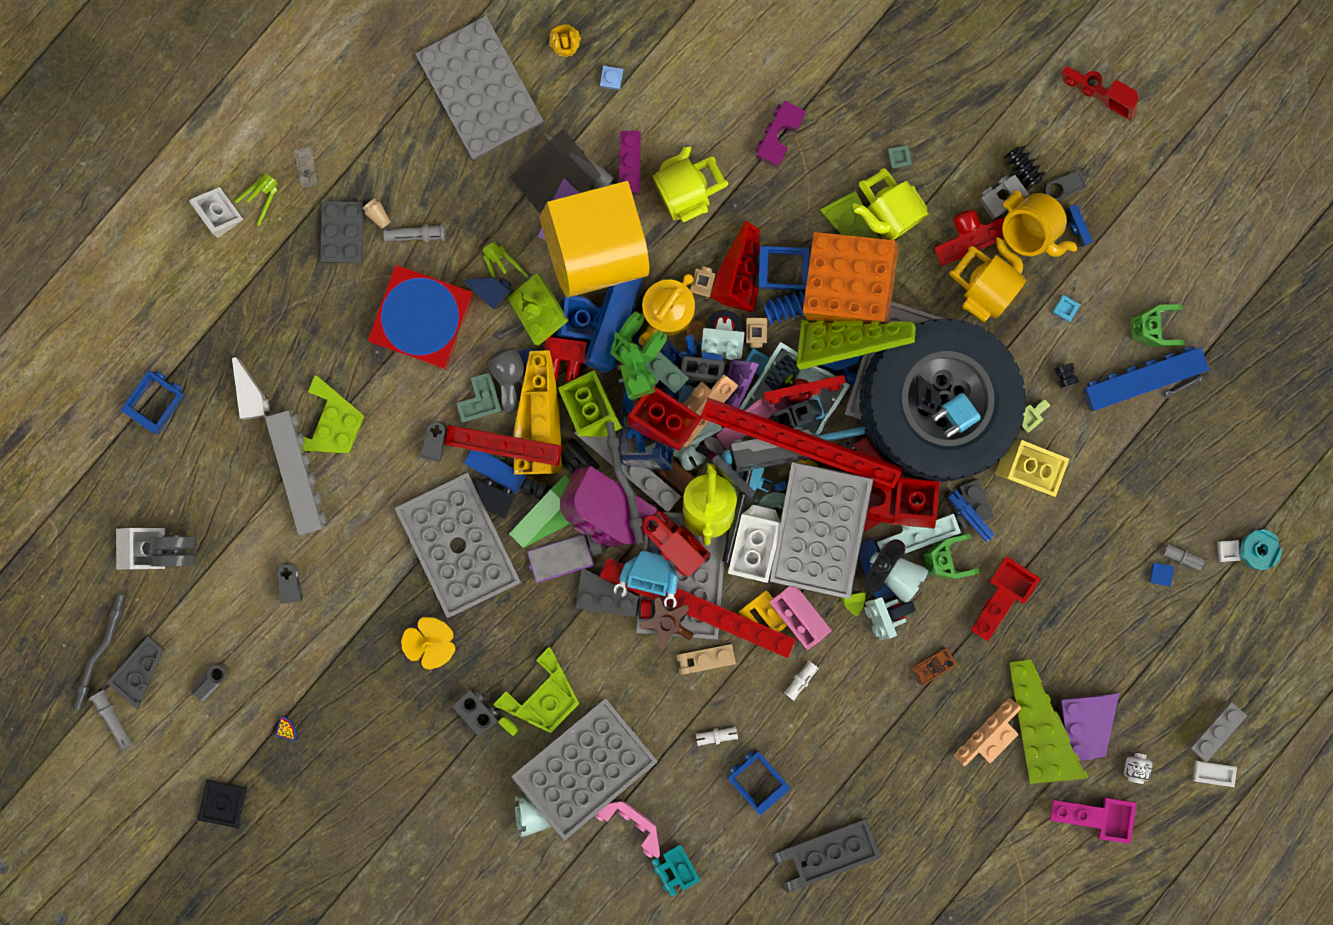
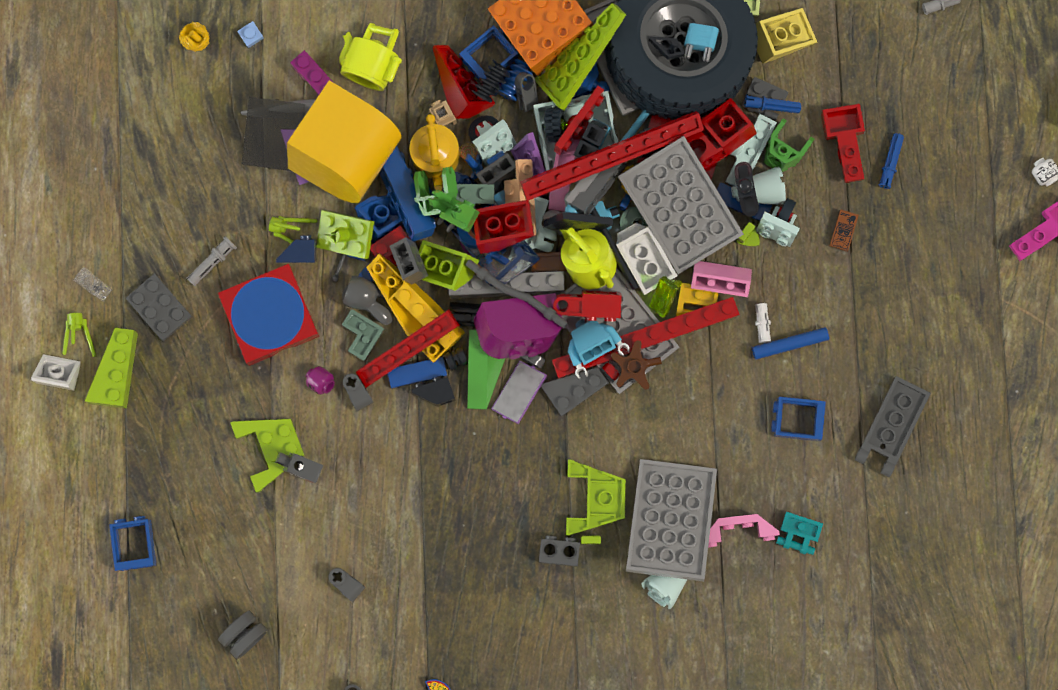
camera: 40 degrees left, 5 degrees down
white slope [116,528,165,570] -> none
white slope [232,357,270,420] -> none
light grey brick [265,410,327,535] -> none
tan cone [363,198,391,229] -> none
light grey plate [395,473,521,618] -> none
yellow piece [401,617,455,670] -> none
light grey plate [415,16,544,161] -> none
tan plate [676,644,736,675] -> none
white pin [696,726,738,746] -> none
dark azure tile [745,348,770,376] -> none
tan window [746,318,767,348] -> none
light nougat bracket [954,698,1021,766] -> none
lime wing [1009,659,1089,784] -> none
medium lavender wedge [1058,693,1120,761] -> none
blue tile [1149,563,1174,587] -> none
none -> lime wedge [85,328,138,409]
none -> dark grey torso [275,452,324,483]
none -> magenta head [306,366,335,395]
none -> dark grey brick [390,238,428,284]
none -> black piece [471,59,511,103]
none -> dark grey piece [515,72,539,112]
none -> clear neon green tile [649,276,682,318]
none -> blue piece [752,327,829,360]
none -> blue axle [878,133,904,189]

